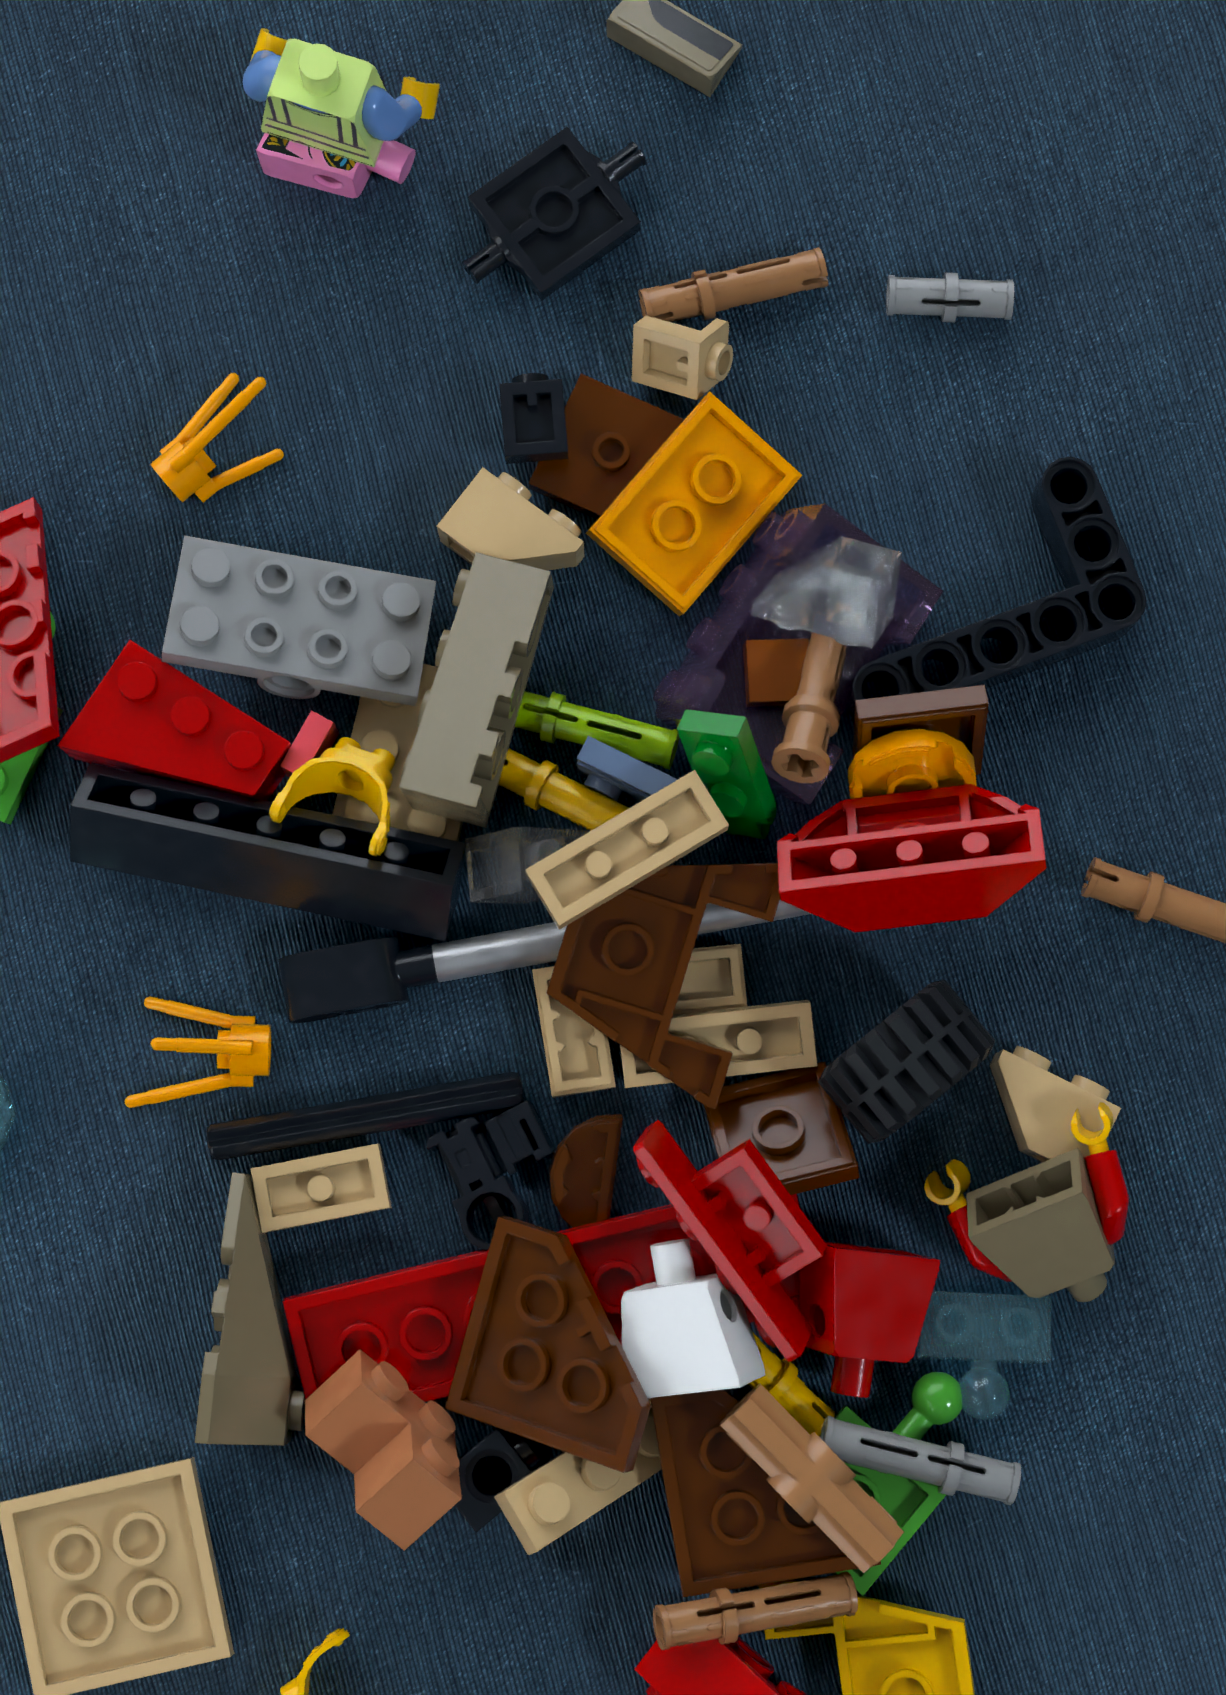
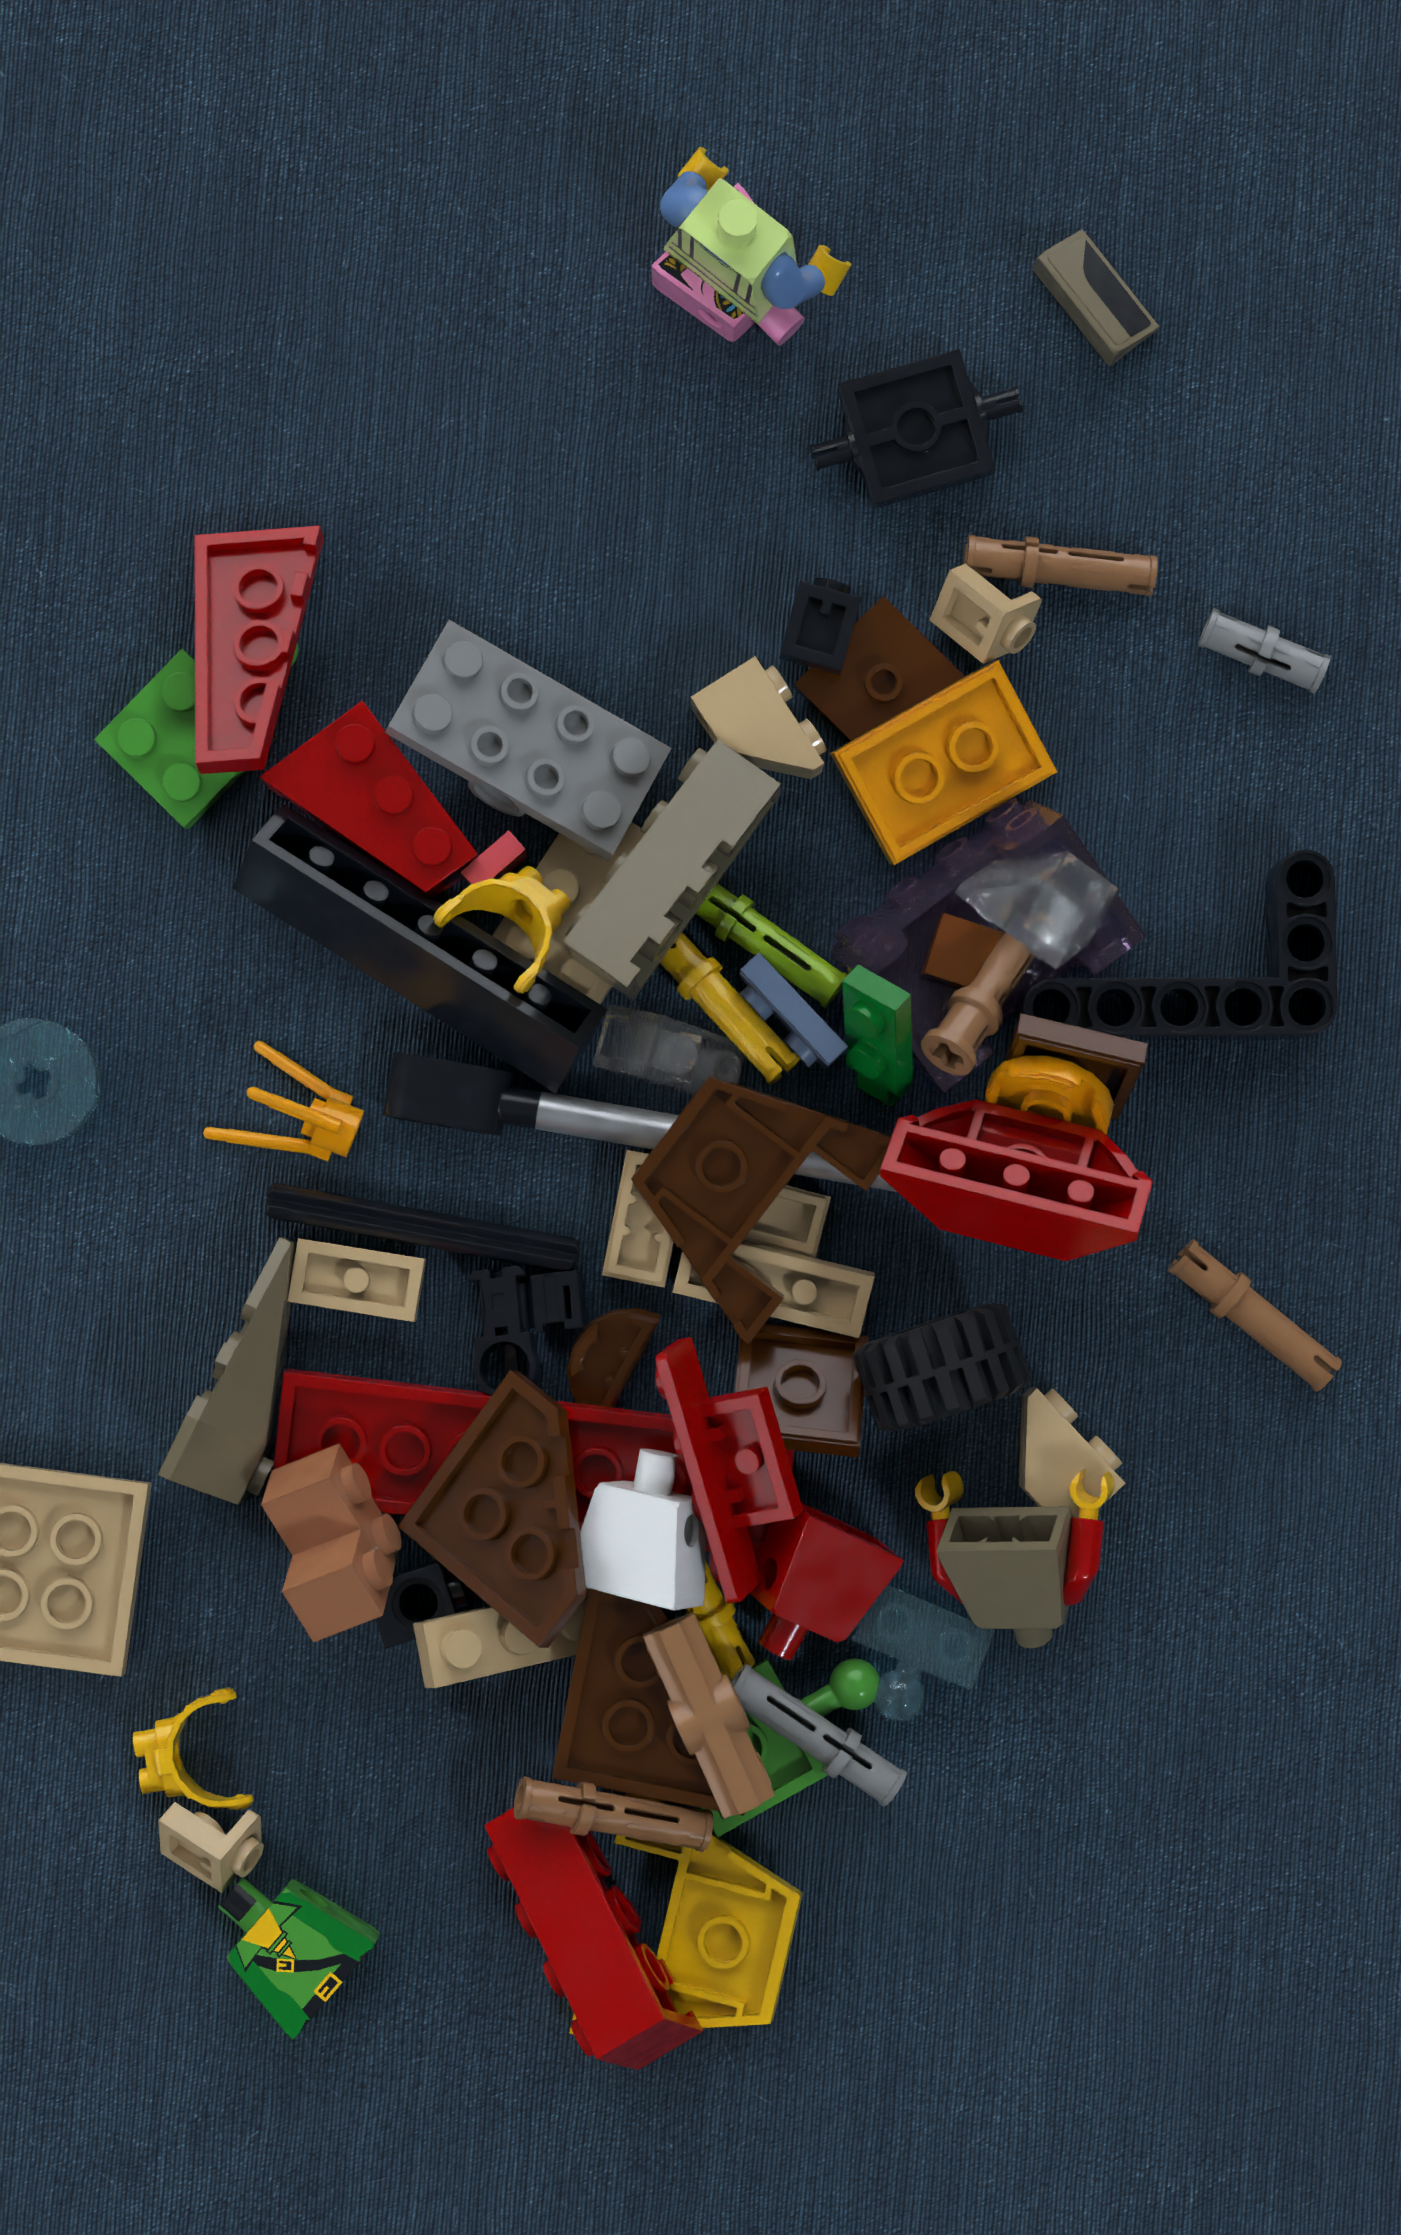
camera: 15 degrees right, 5 degrees up
light orange plant [150,373,284,503] -> none
tan plate [525,770,729,930] -> none

